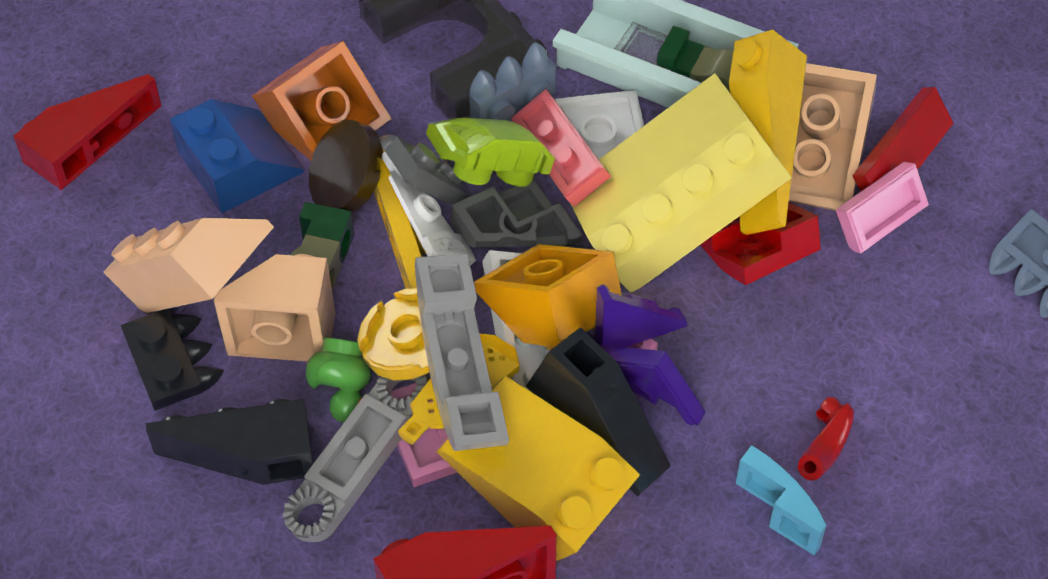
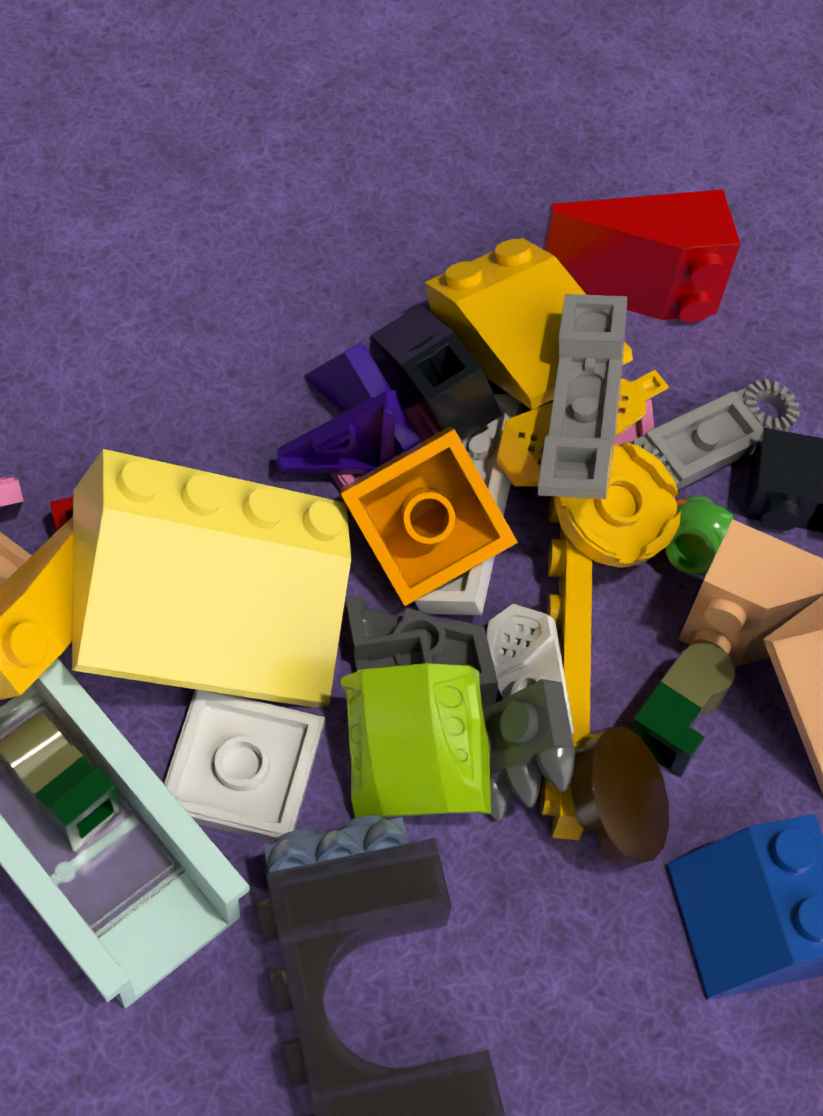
camera: 165 degrees left, 5 degrees up
orange slope [252,41,392,161] -> none
coral tile [511,89,611,207] -> none
medium azure slope [736,445,826,556] -> none
red arm [797,396,854,481] -> none

